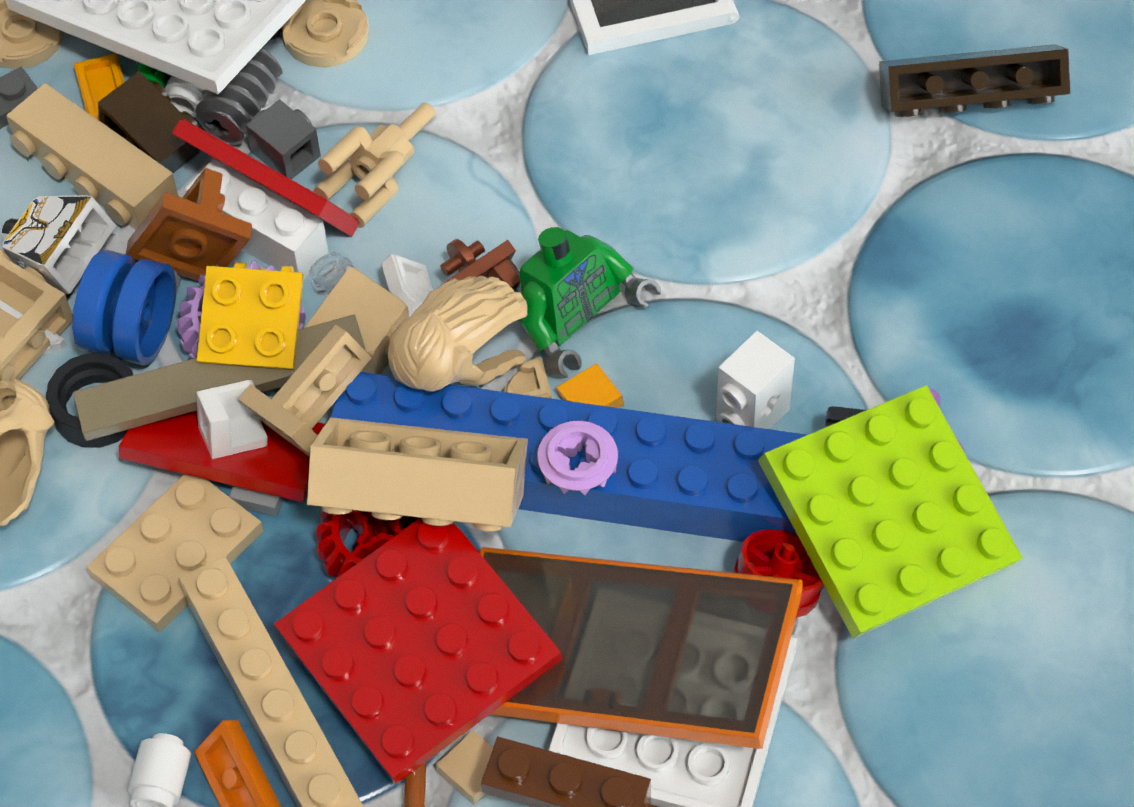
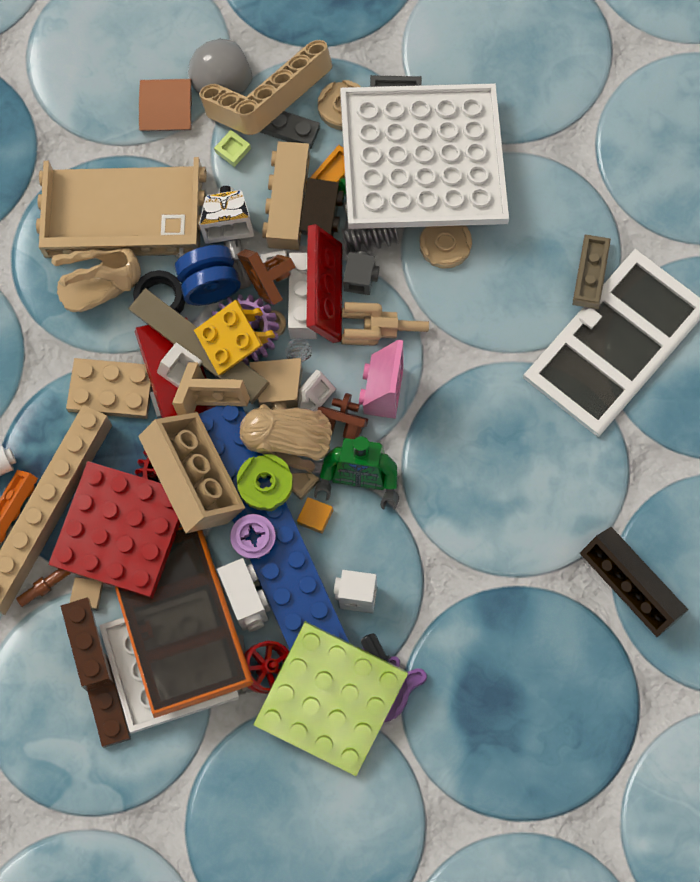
camera: 60 degrees right, 15 degrees up
none -> white brick [217,558,271,632]
none -> lime plate [237,454,293,511]
none -> bright pink slope [359,340,404,419]

